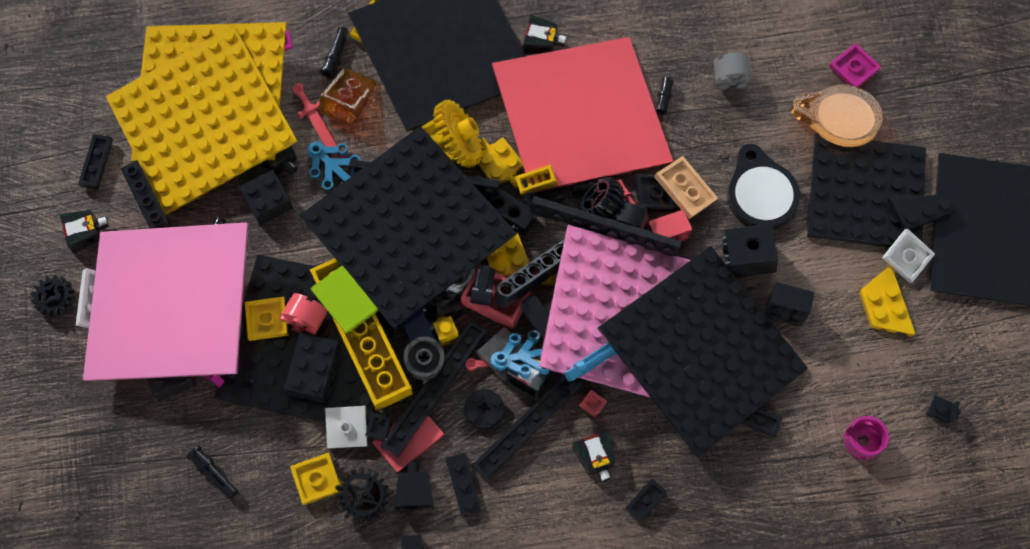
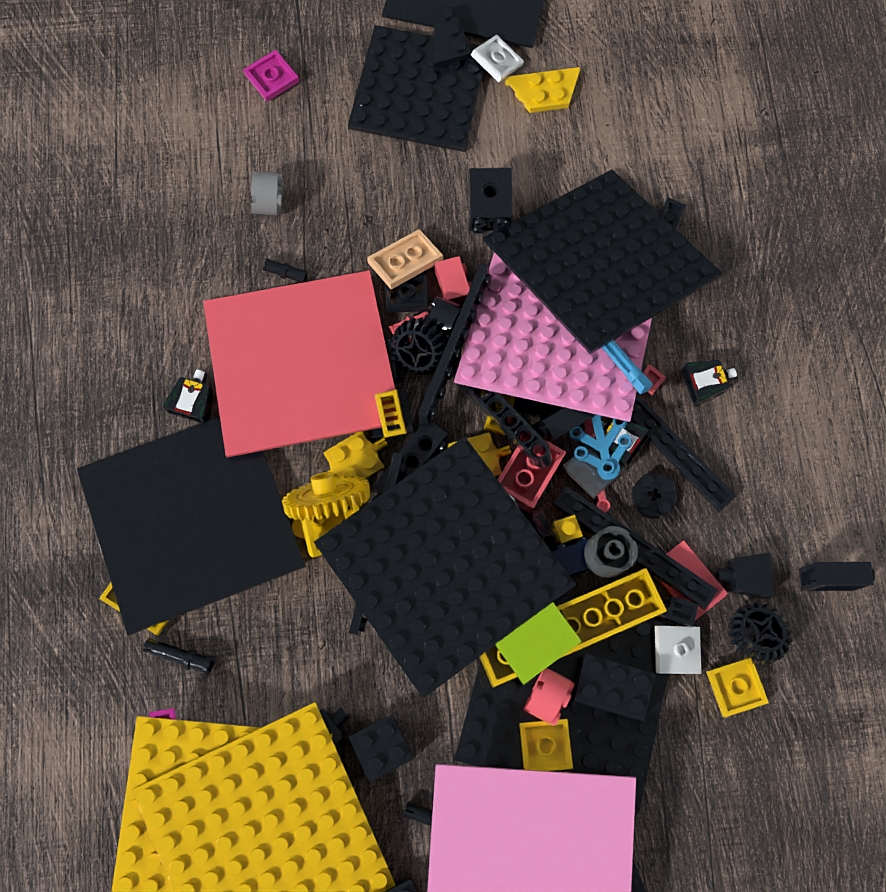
camera: 90 degrees left, 5 degrees up
black pin [186,445,238,499] -> none
coral sword [293,83,344,168] -> none
dark azure plant [307,142,361,192] -> none
clear orange slope [318,67,377,126] -> none
black plate [445,453,481,517] -> none
black piece [470,265,495,306] -> none
black plate [625,478,667,523] -> none
piece [727,144,800,229] -> none
black brick [765,282,815,326] -> none
clear orange piece [791,85,883,147] -> none
dark pink piece [844,416,889,460] -> none
black bracket [926,395,961,424] -> none

